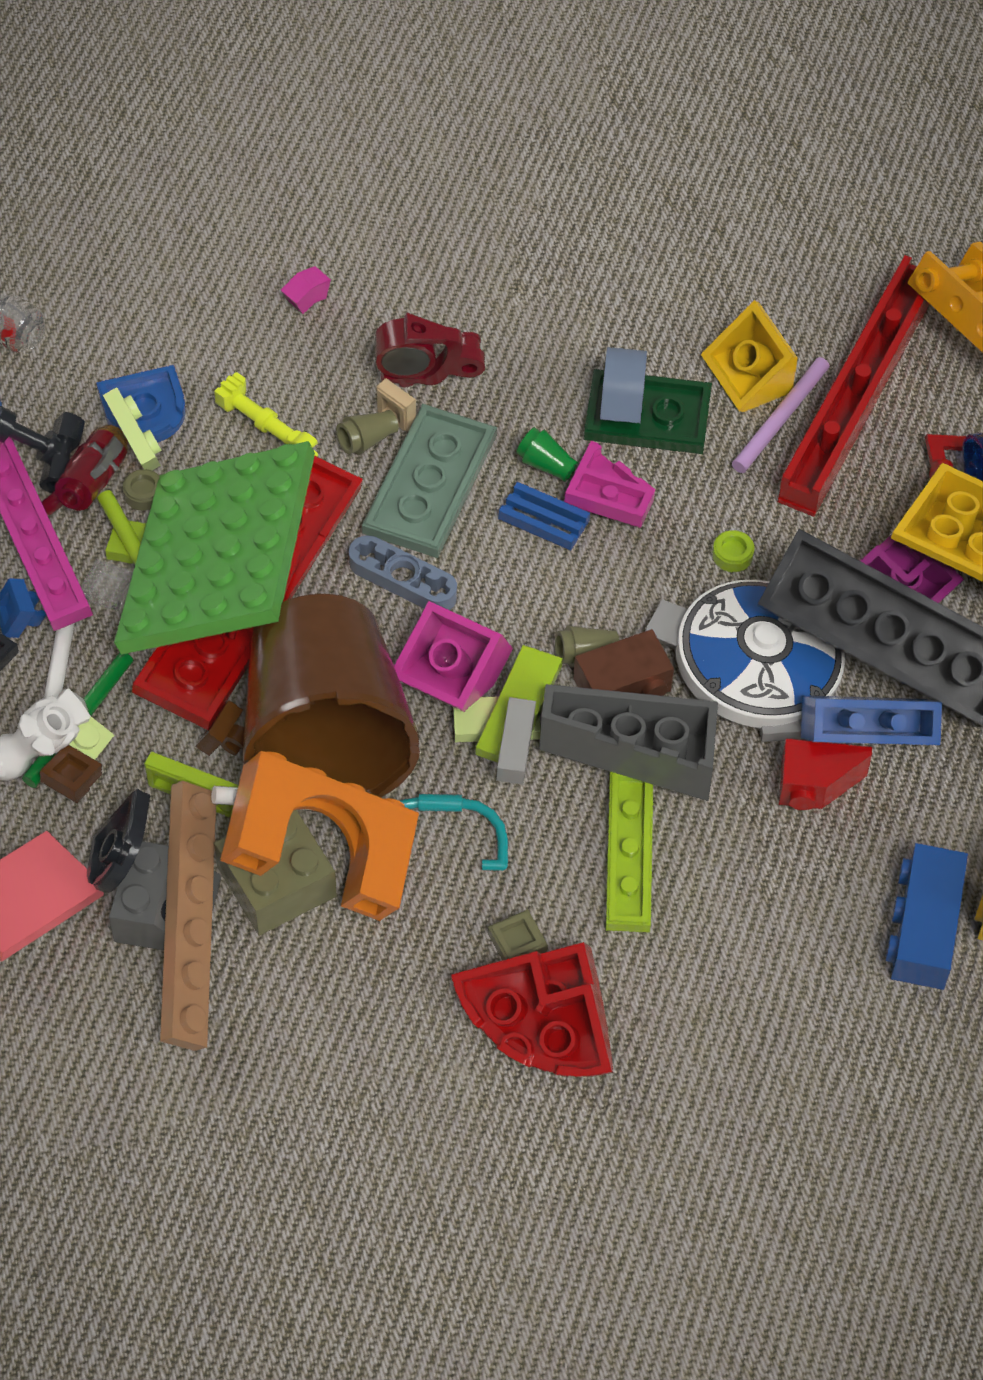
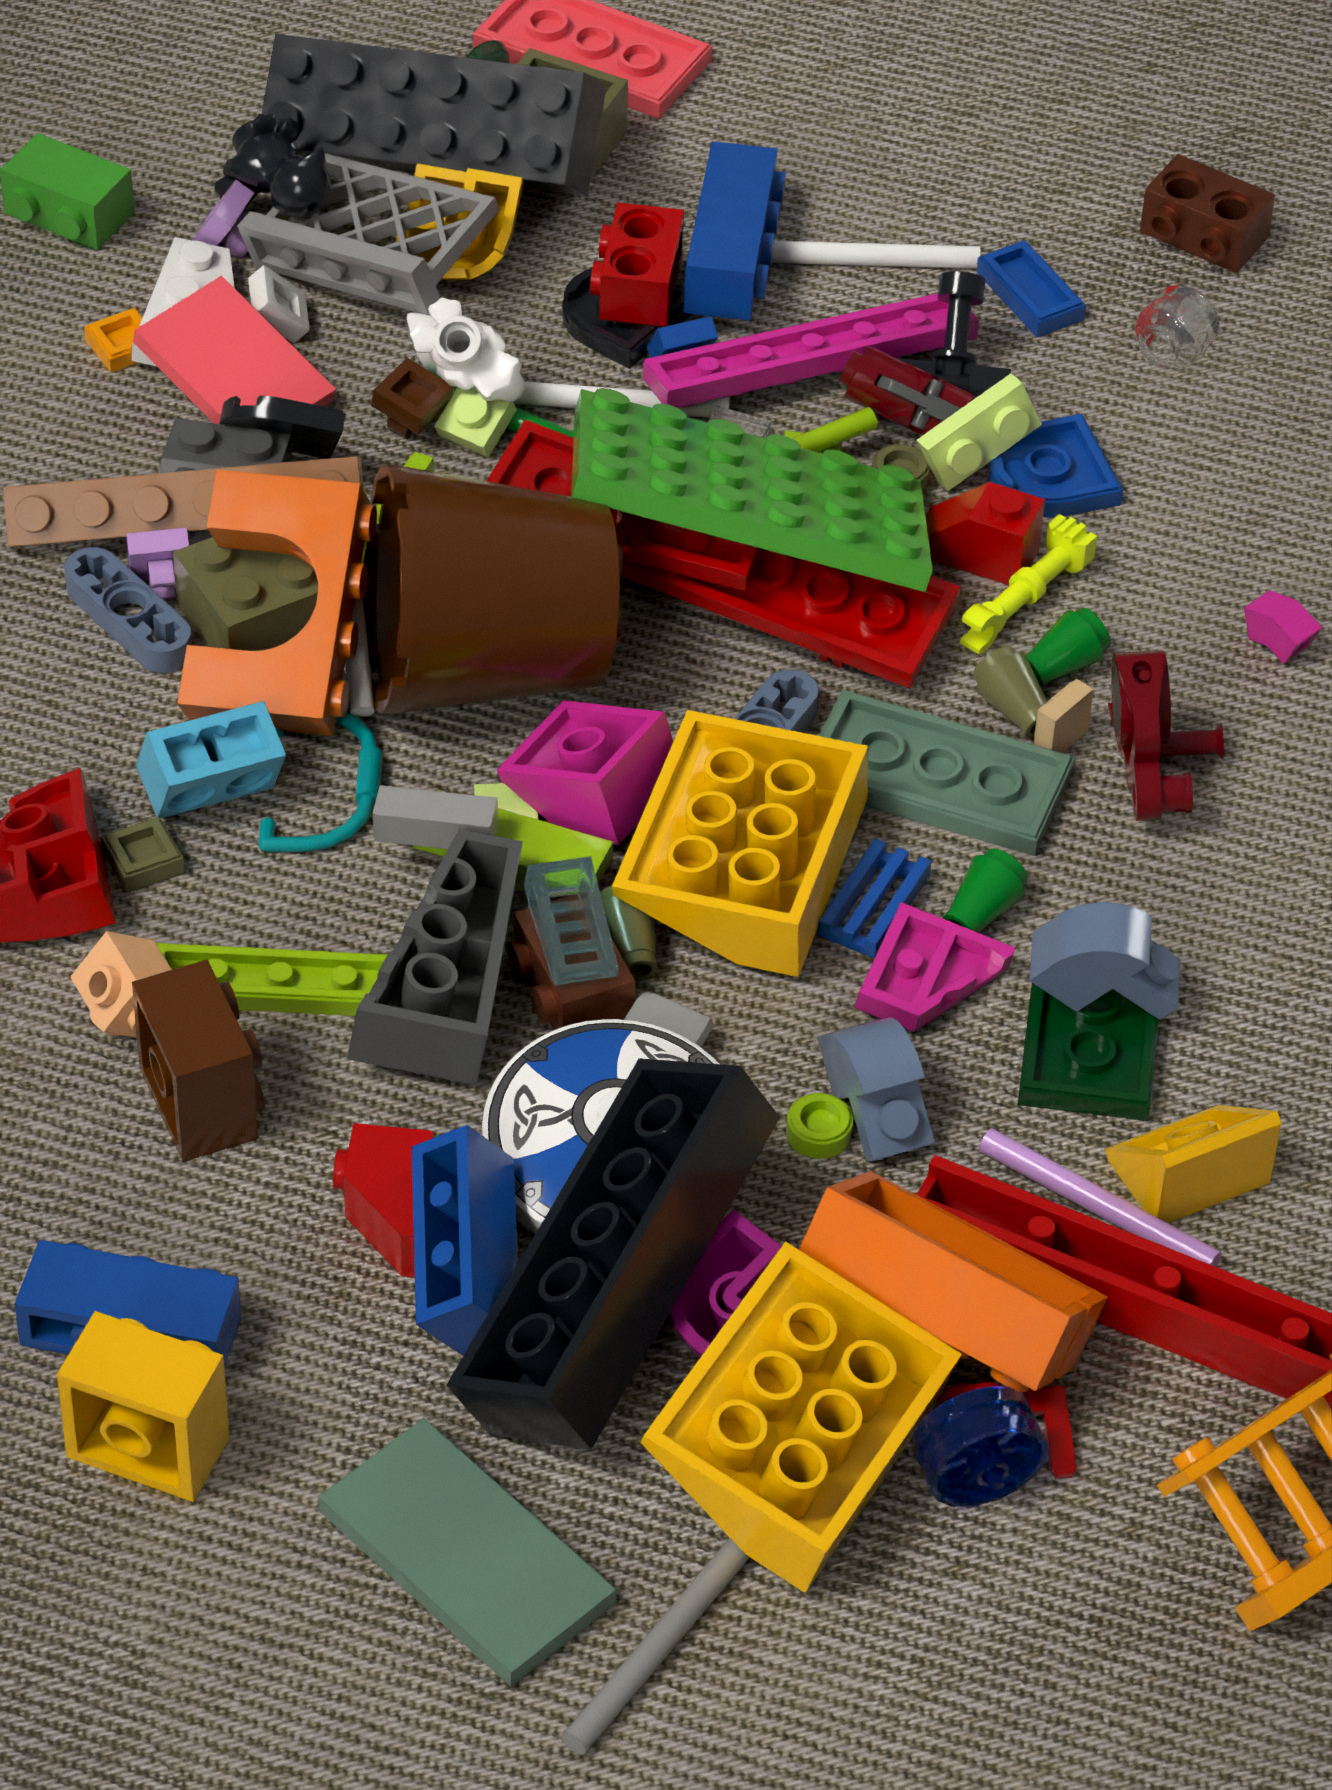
camera: 90 degrees right, 10 degrees down
none -> sand blue beam [64,547,192,673]
none -> light nougat brick [70,931,172,1038]
none -> lavender tile [126,527,189,601]
none -> reddish brown brick [132,959,265,1162]
none -> medium azure brick [136,701,286,818]
none -> clear light blue slope [524,856,619,985]
none -> yellow slope [612,710,868,977]
none -> orange piece [799,1171,1108,1392]
none -> sand blue brick [817,1017,935,1162]
none -> red slope [925,482,1045,585]
none -> green cone [1026,607,1111,688]

